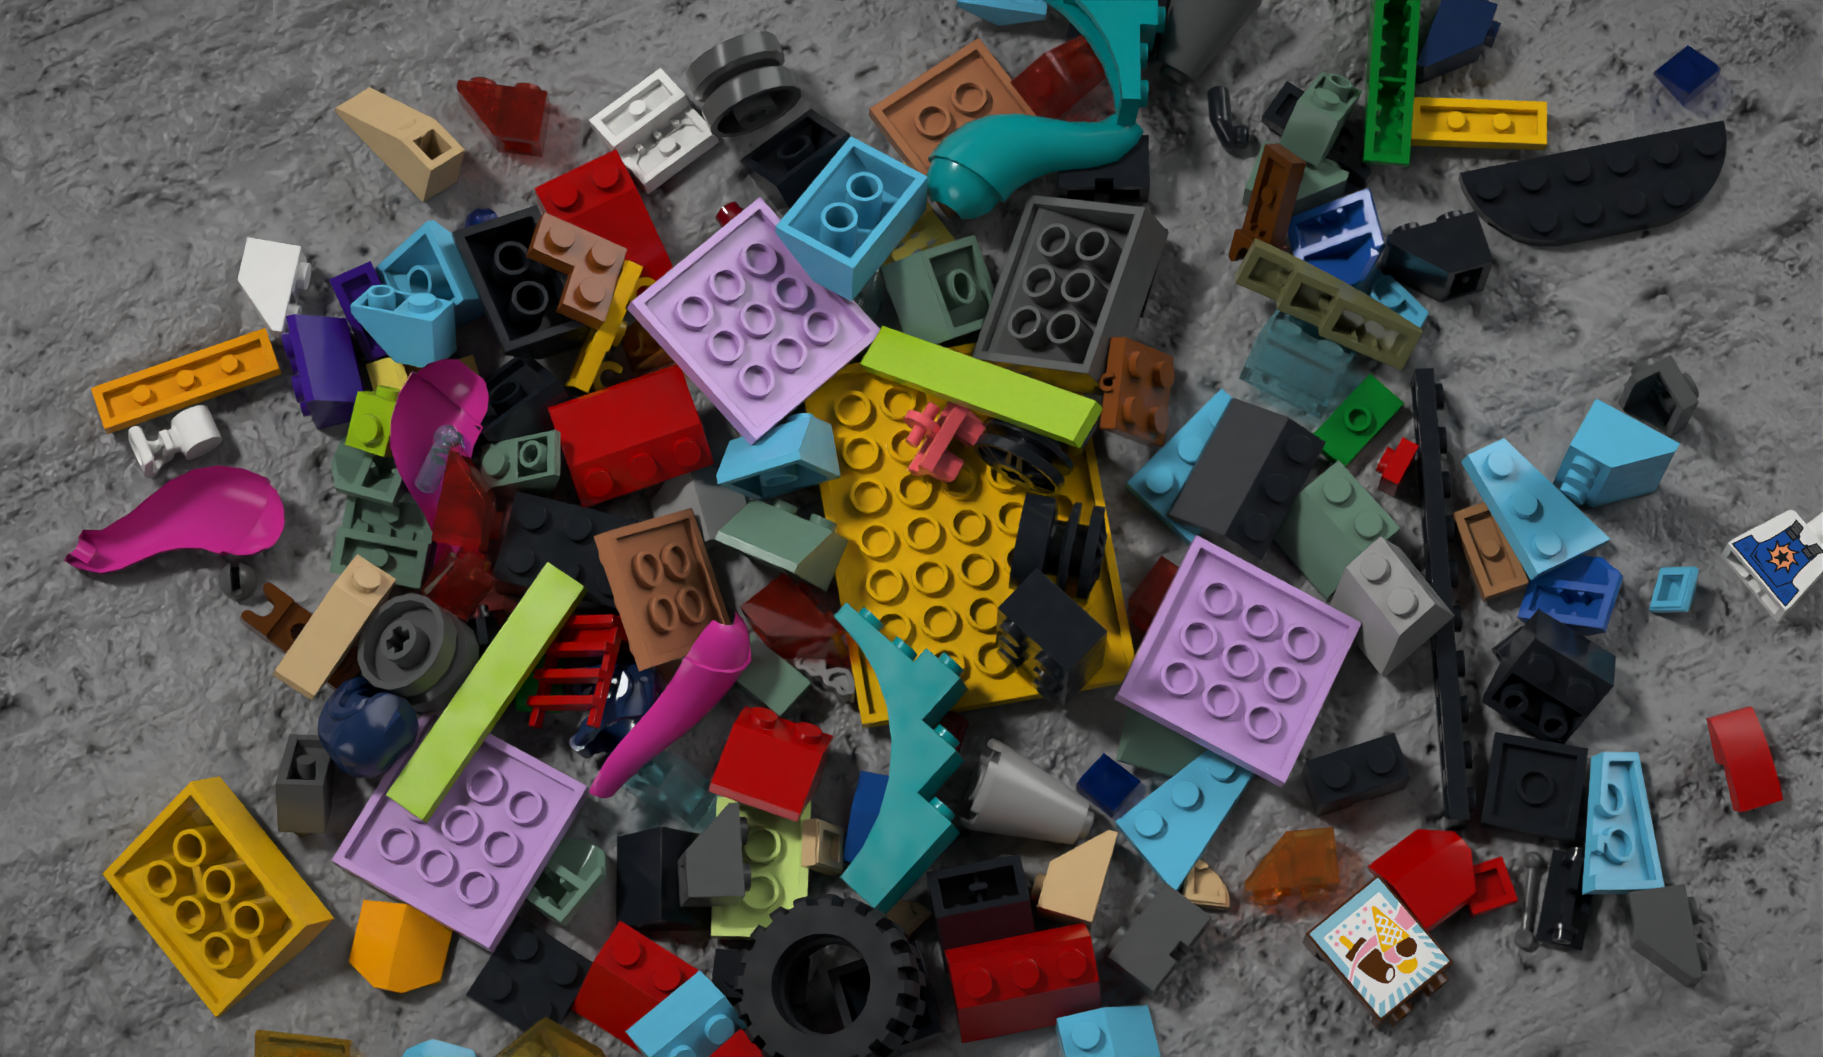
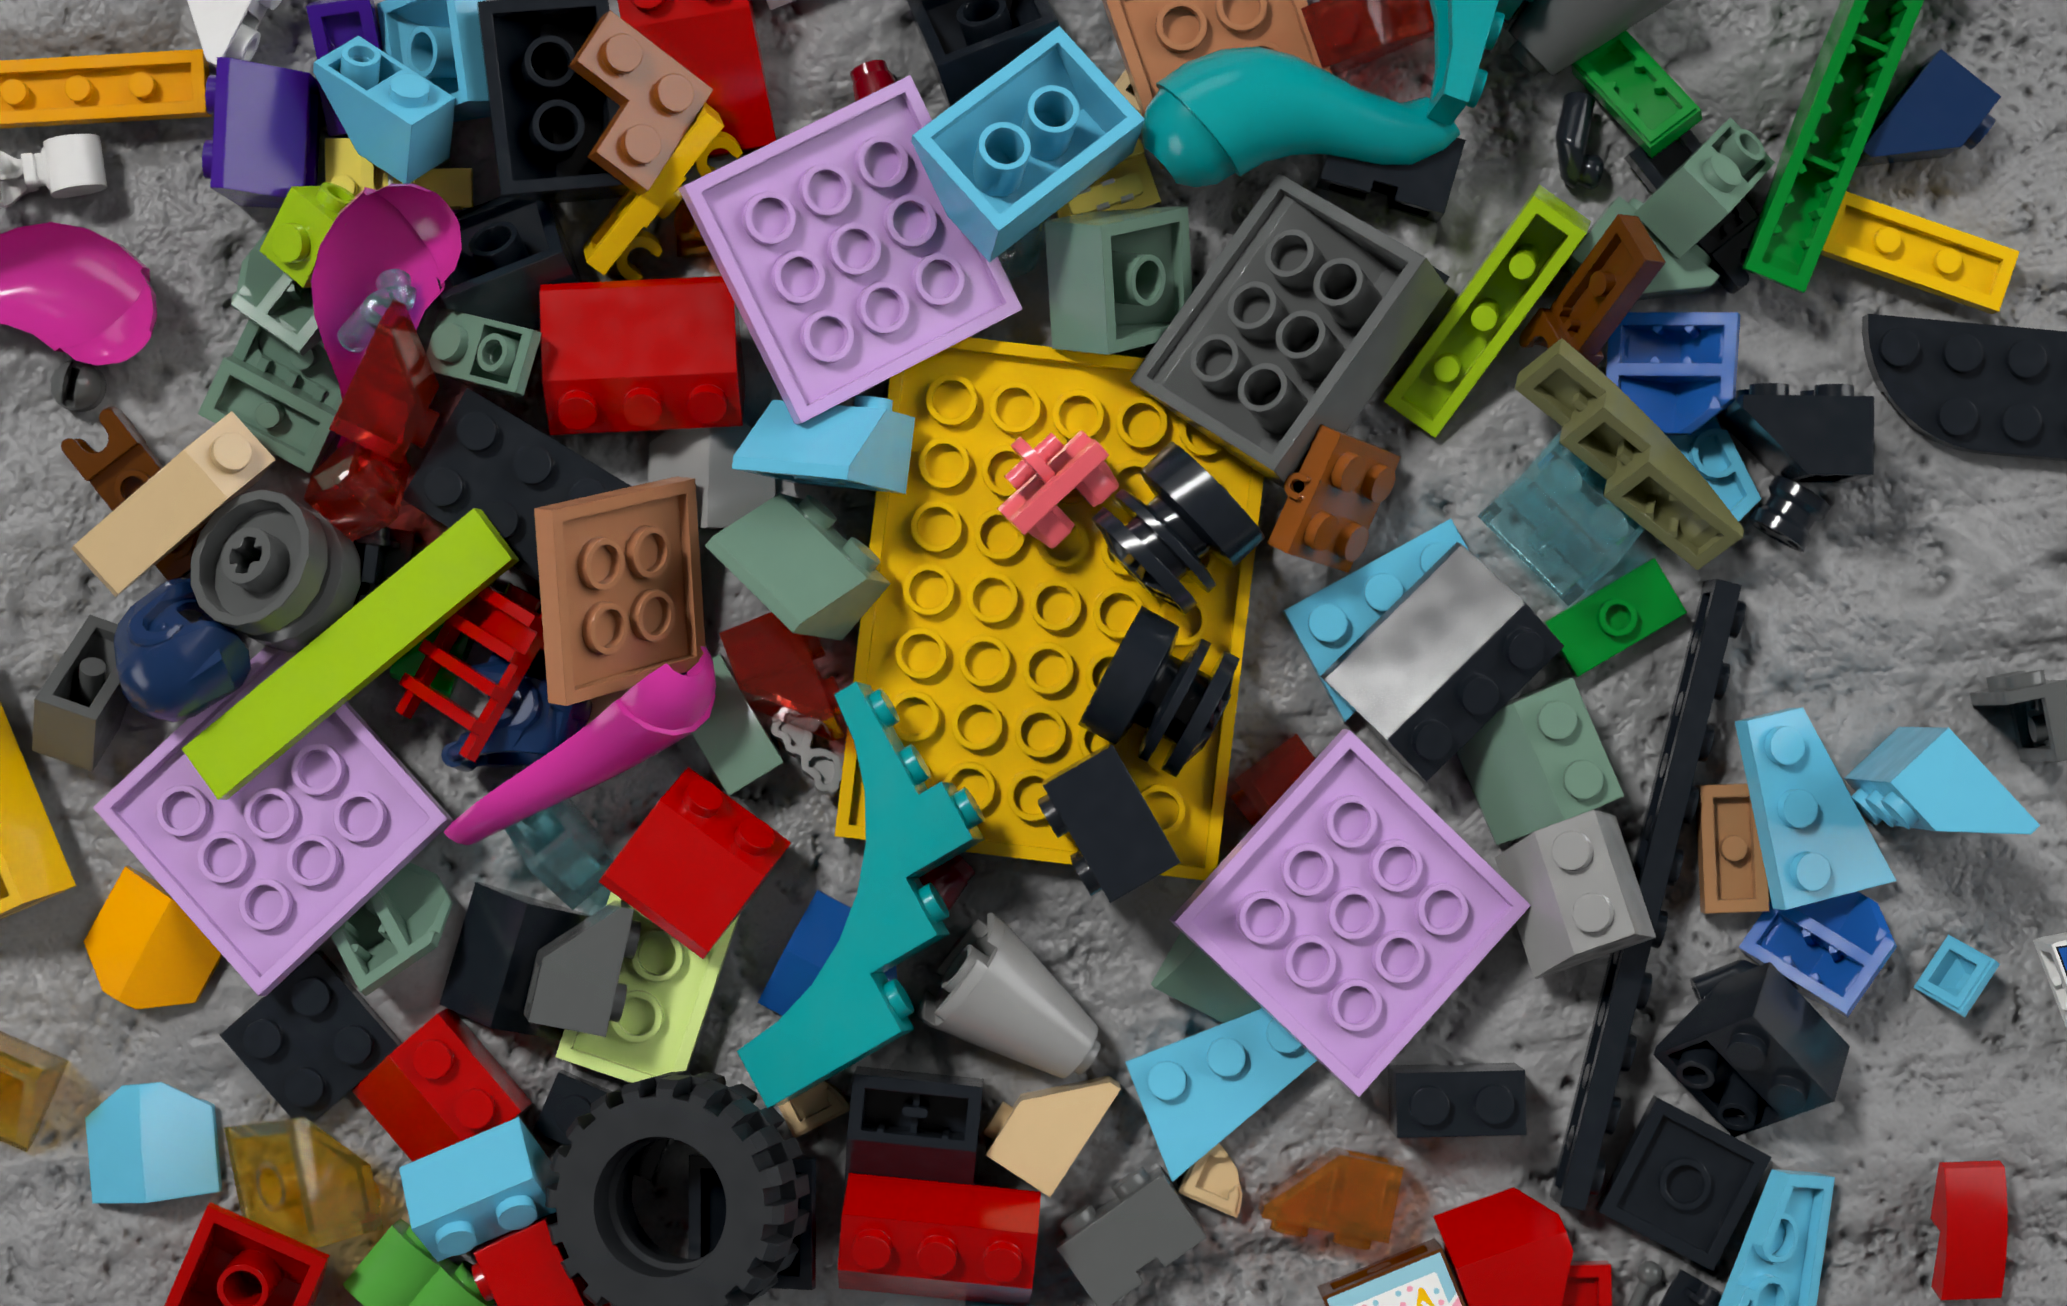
camera: 15 degrees right, 15 degrees up
tan tile [801,818,844,875] -> none
lime tile [860,326,1103,449] -> none
clear blue slope [1075,753,1141,818] -> none
red plate [1375,437,1419,497] -> none
none -> lime slope [1384,184,1591,438]
none -> green plate [1571,31,1702,158]
none -> black wheel [1749,475,1831,552]

